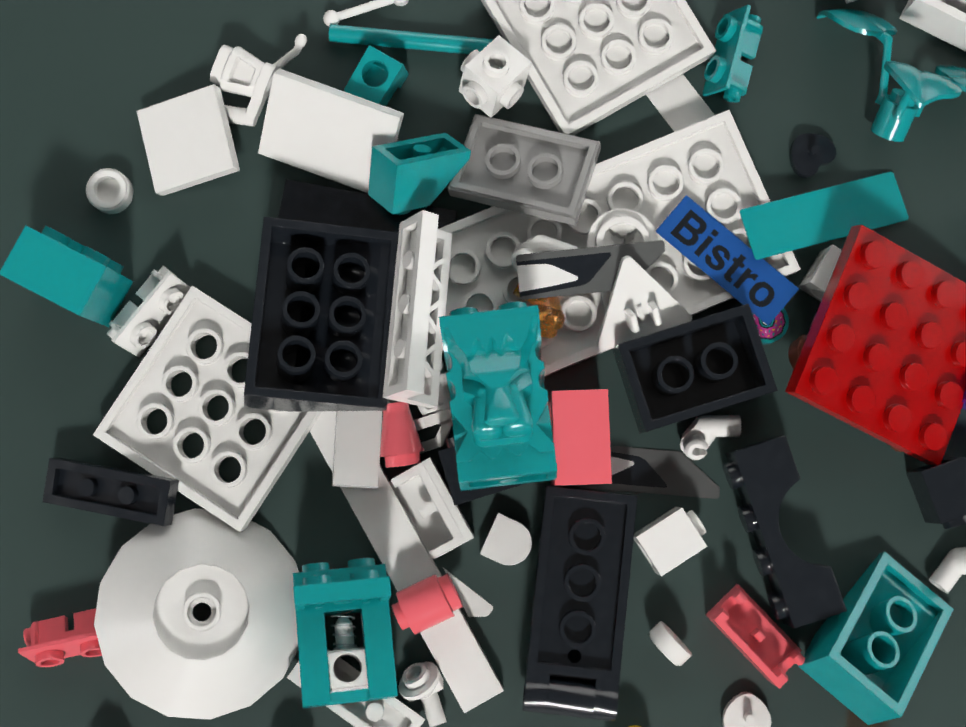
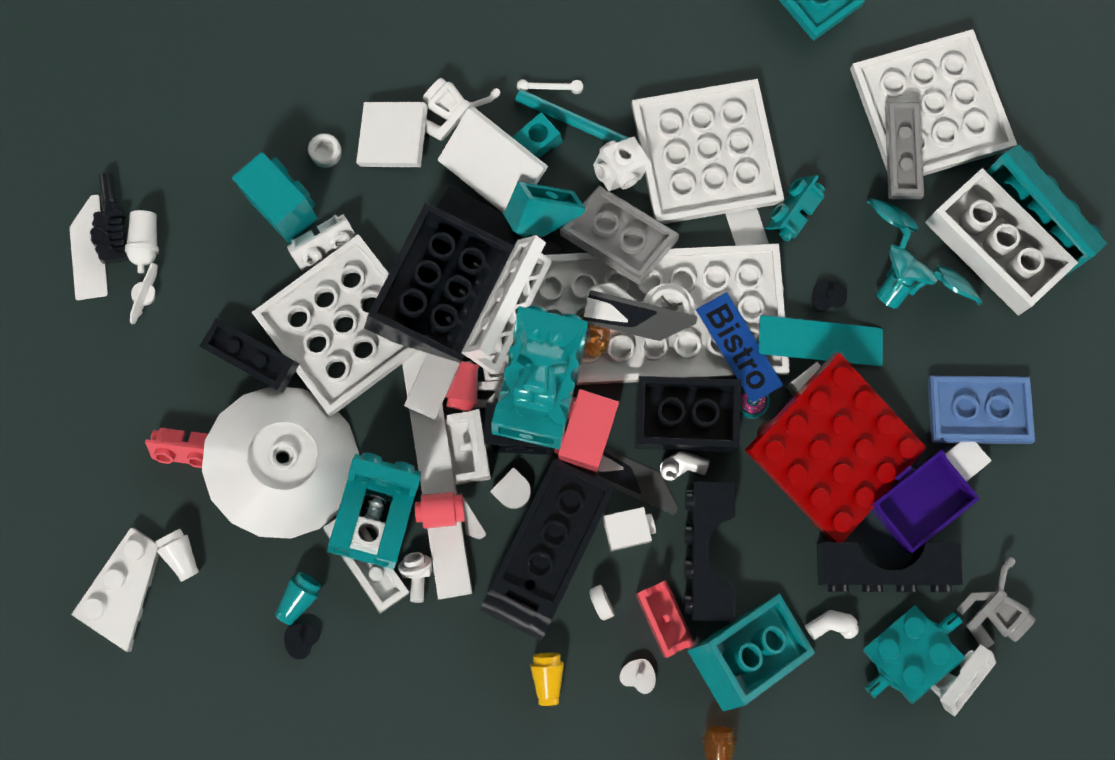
camera: 15 degrees right, 5 degrees down
white piece [596,256,692,351] -> none

